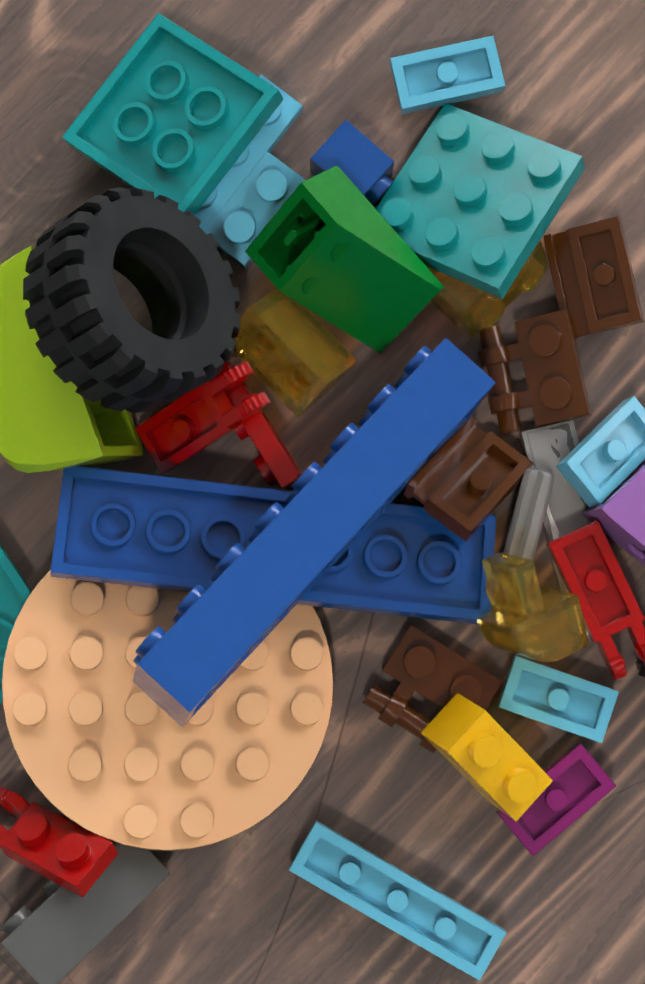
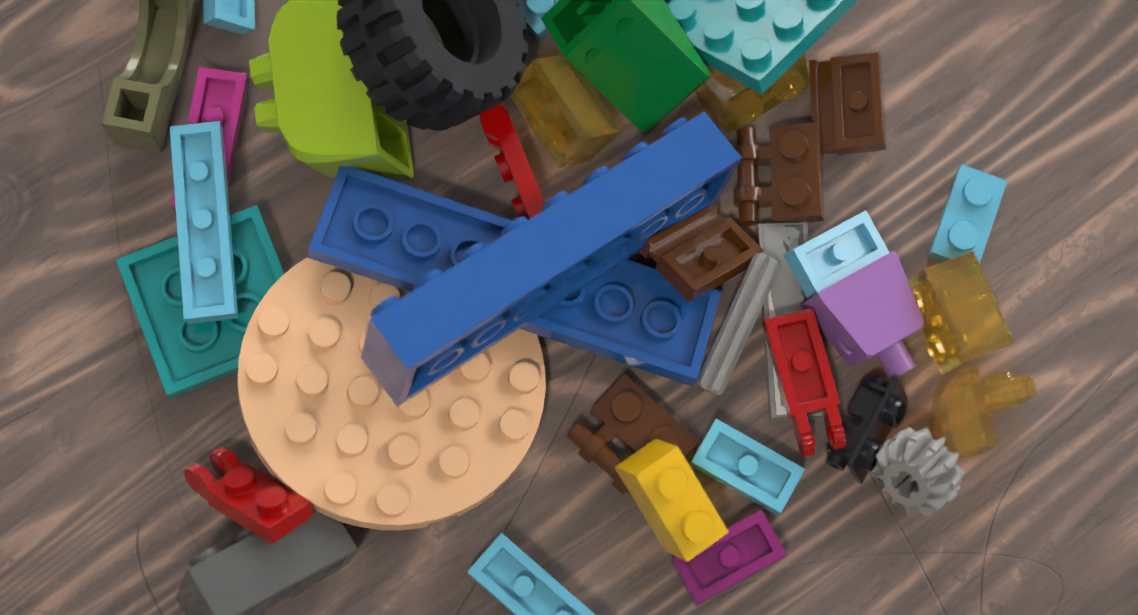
camera: 10 degrees right, 10 degrees down
red hinge [135,361,271,475] -> none
clear yellow brick [477,553,589,662] -> none

